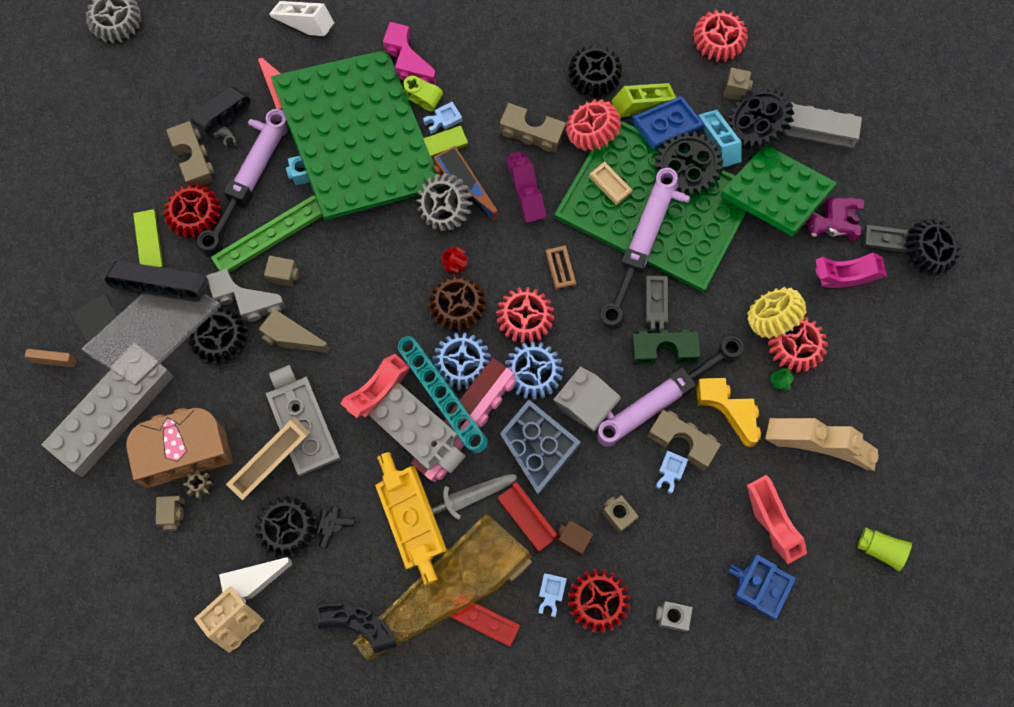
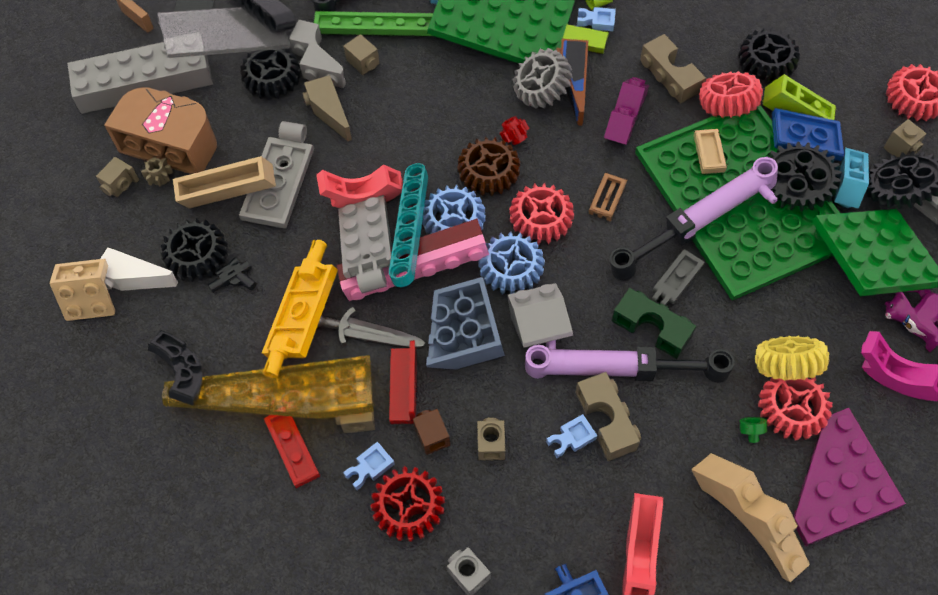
camera: 40 degrees right, 10 degrees down
yellow arch [696,378,761,447] -> none
none -> magenta plate [793,408,906,546]

